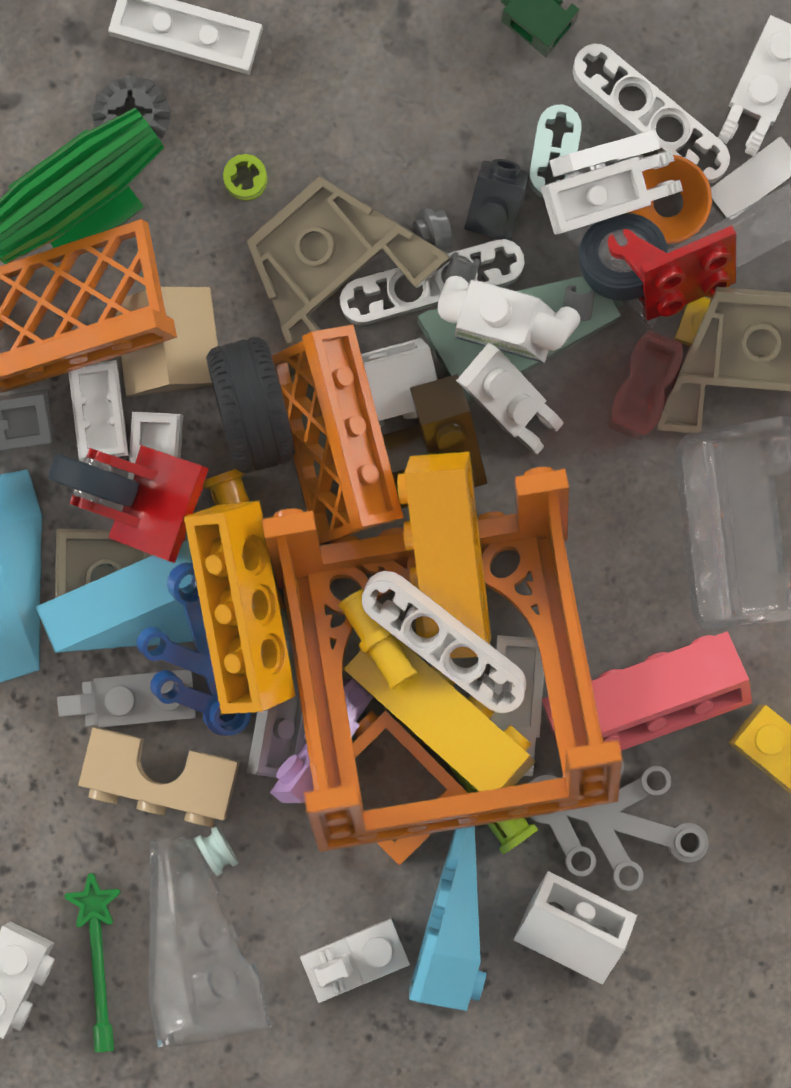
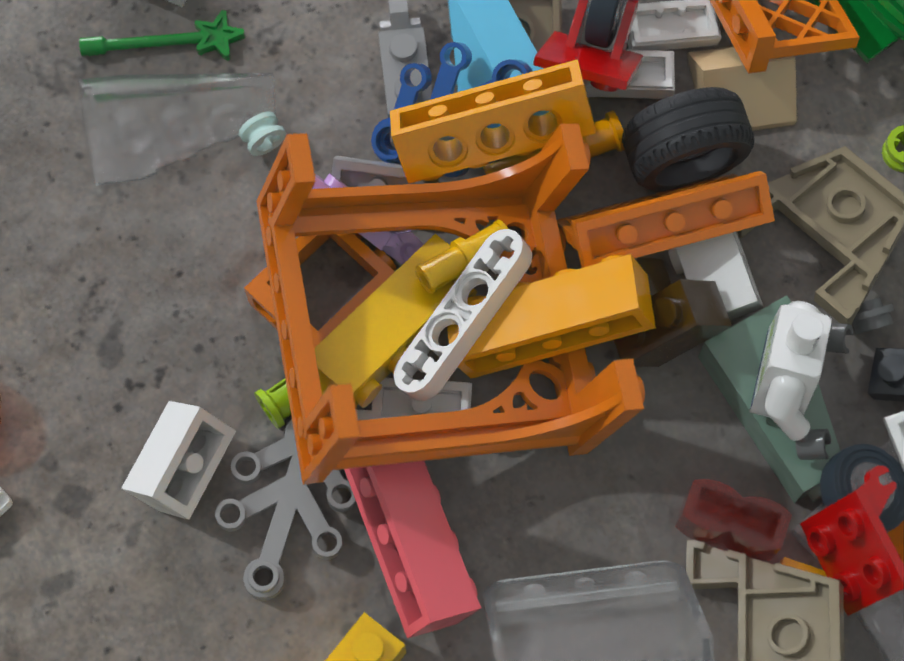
camera: 90 degrees right, 15 degrees down
tan arch [78,727,240,827] -> none
white hinge [300,918,410,1003] -> none
white beam [340,239,525,325] -> none
medium azure wedge [409,826,487,1011] -> none
white hinge [456,343,564,455] -> none

